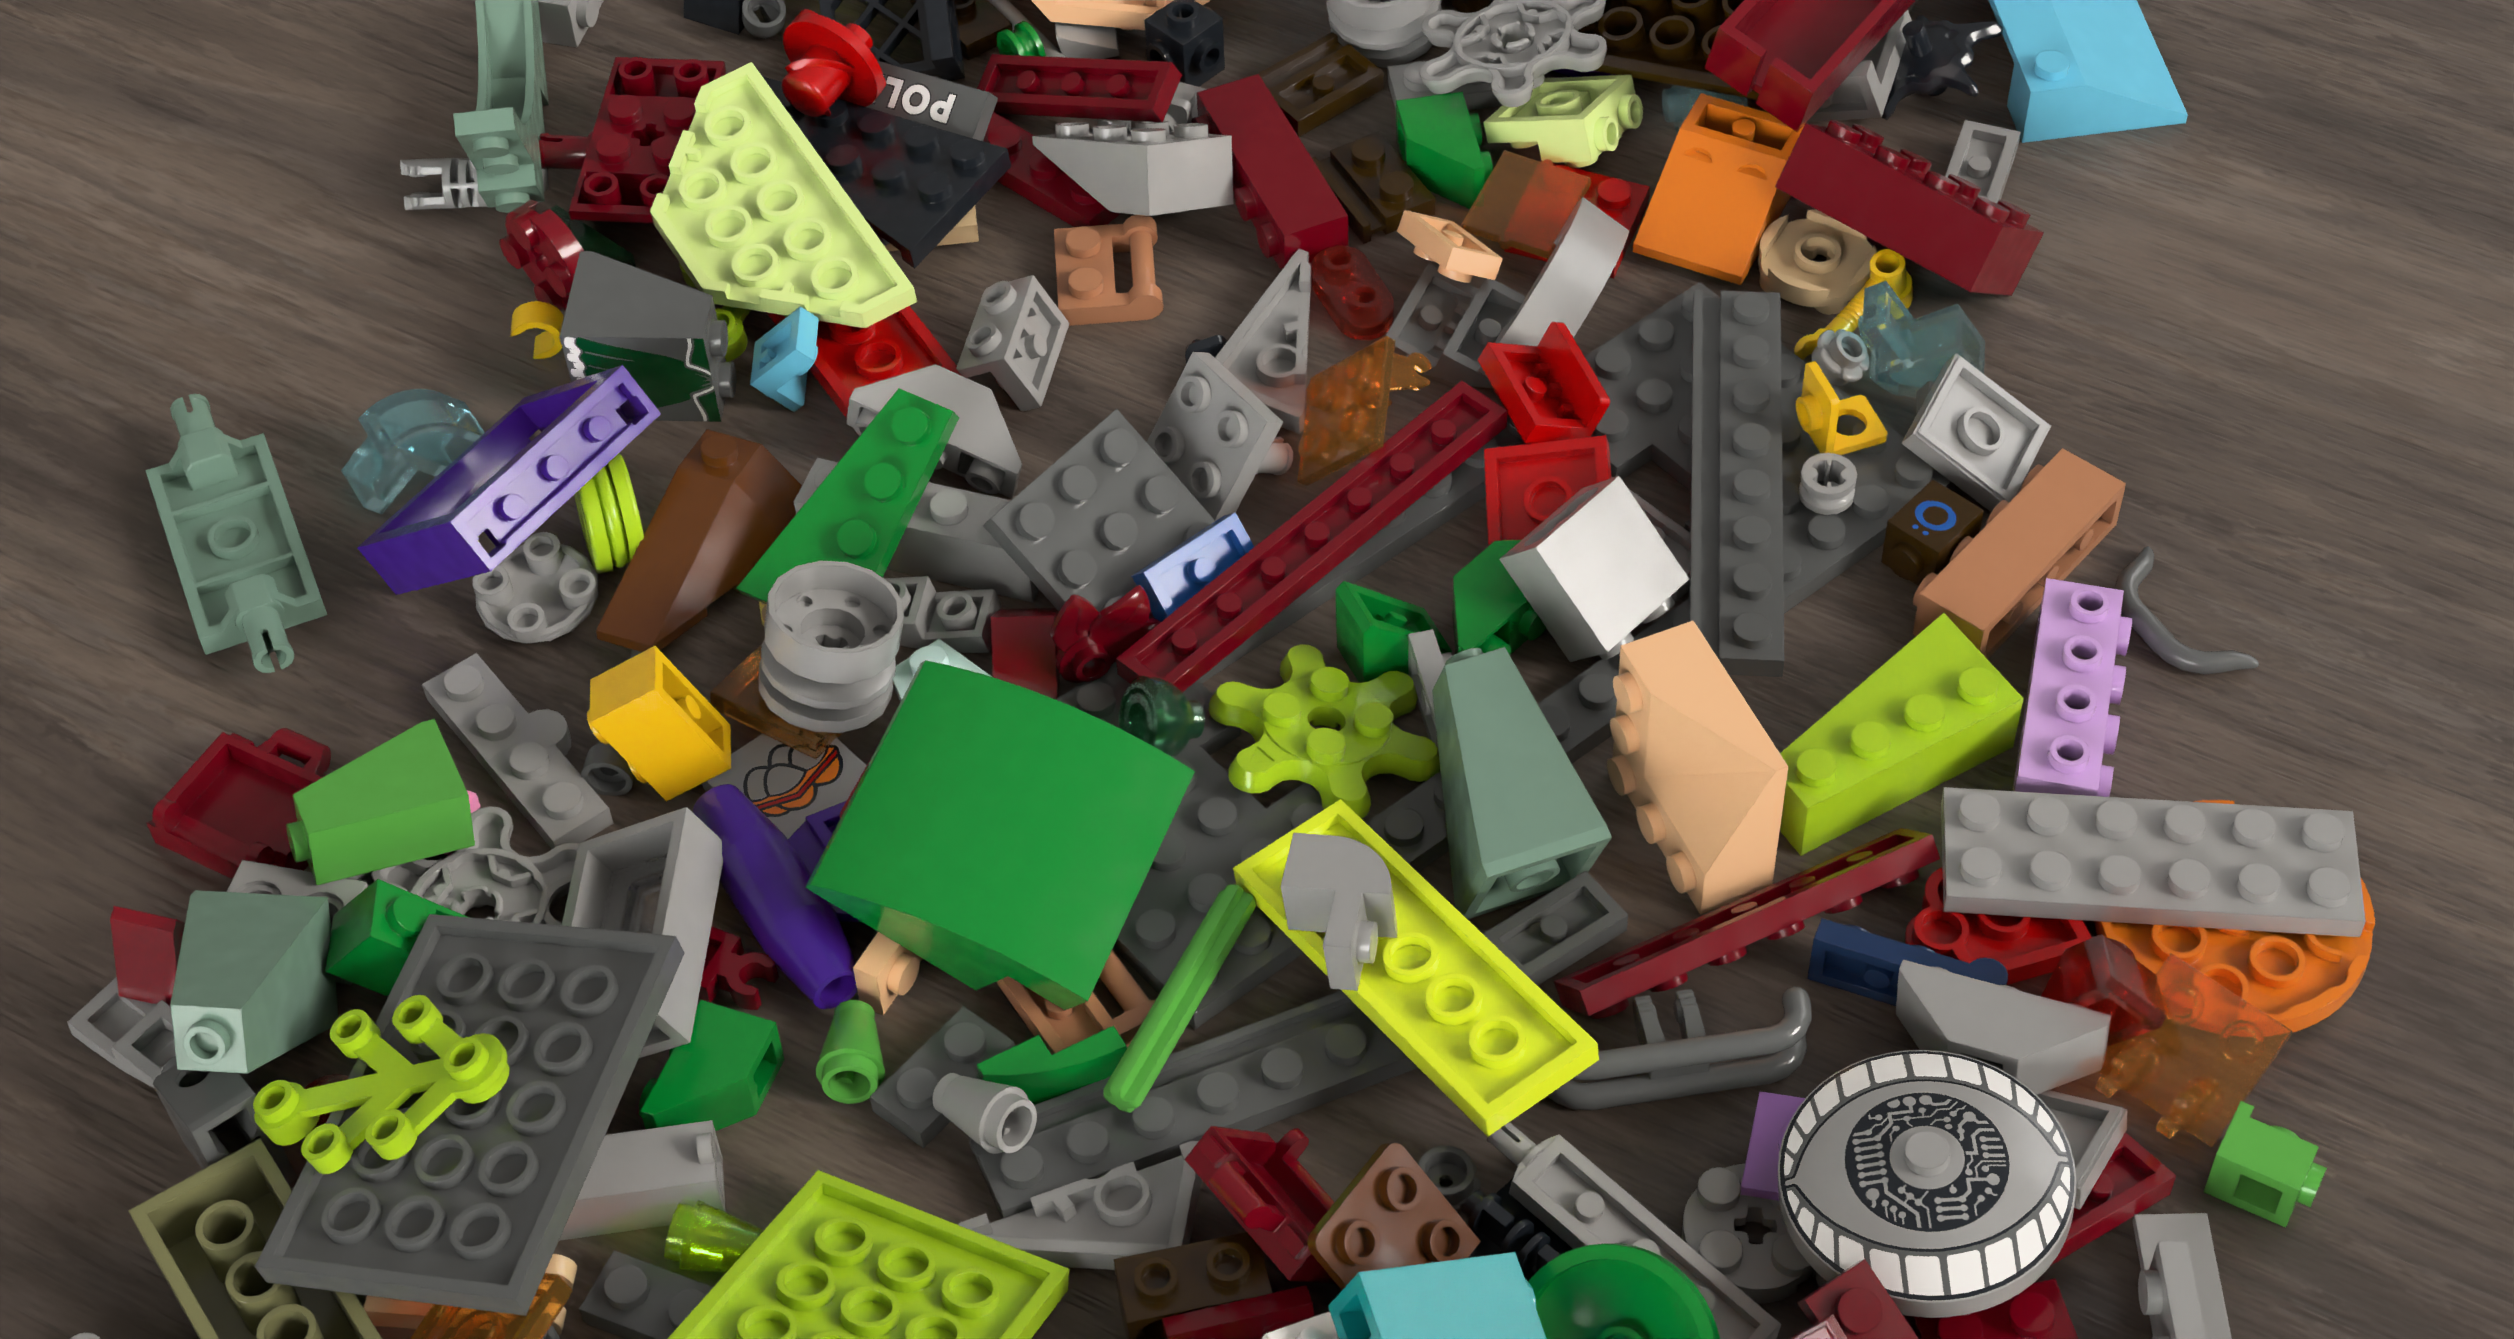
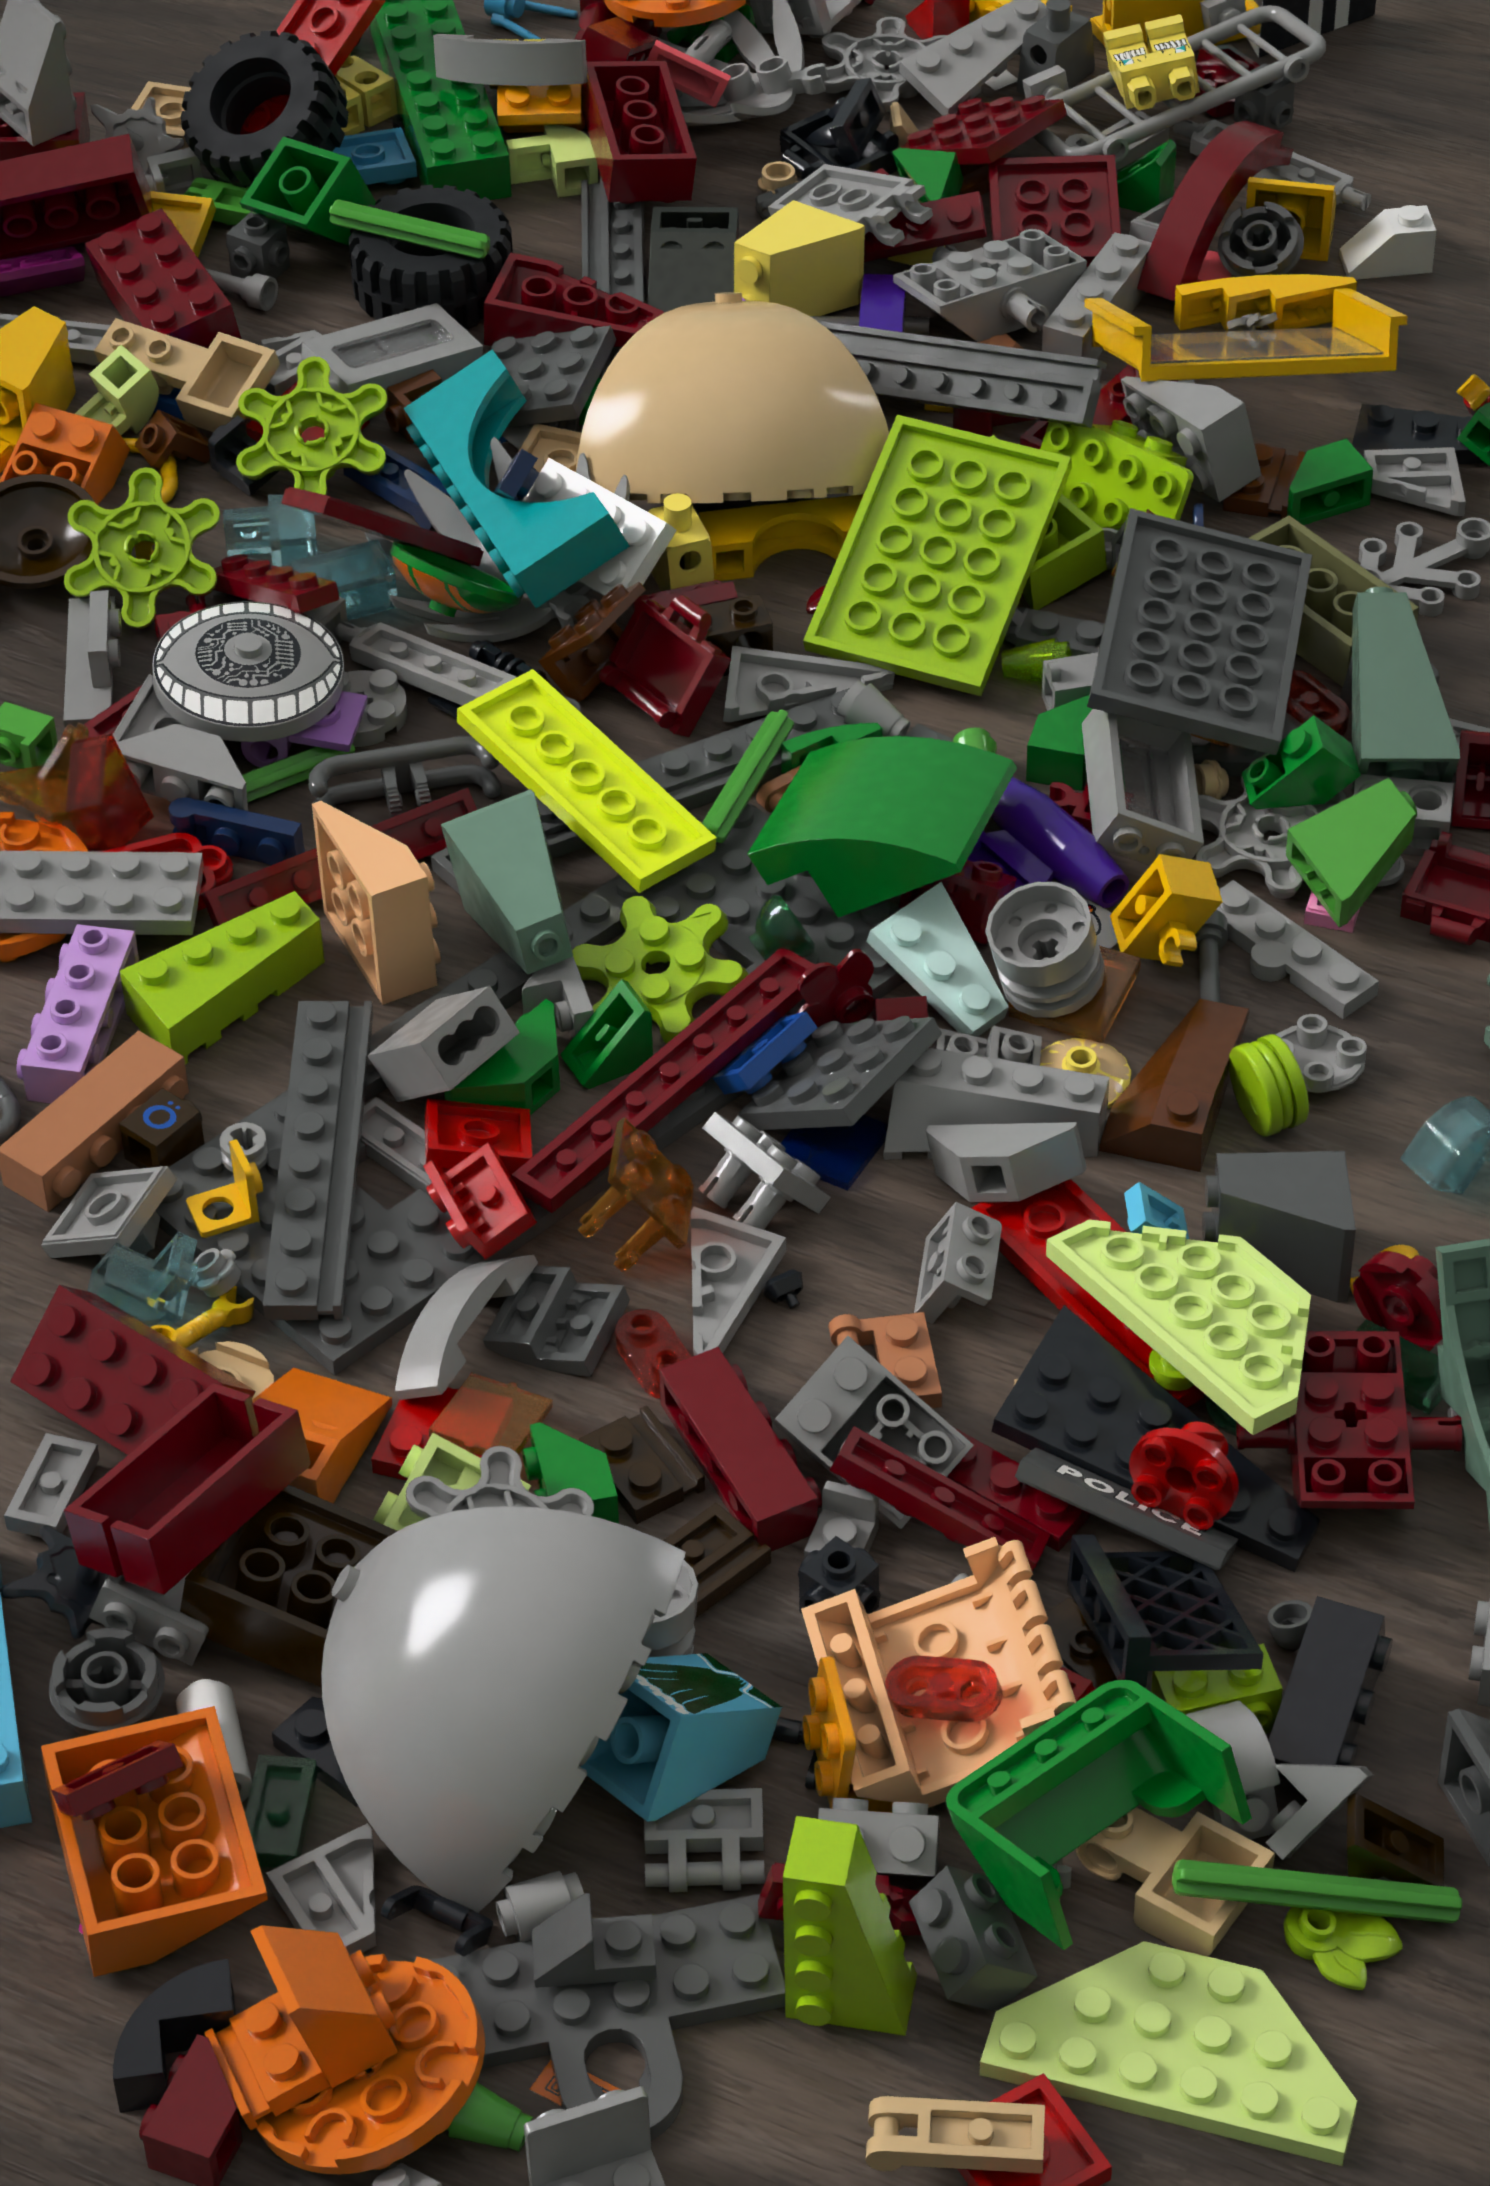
camera: 175 degrees right, 5 degrees down
lime plant [253,995,510,1174] -> none
dark purple window [357,365,661,595] -> none
green wing [736,388,959,604] -> none
light grey brick [1281,833,1398,991] -> none
light nougat plate [1397,210,1503,283] -> none

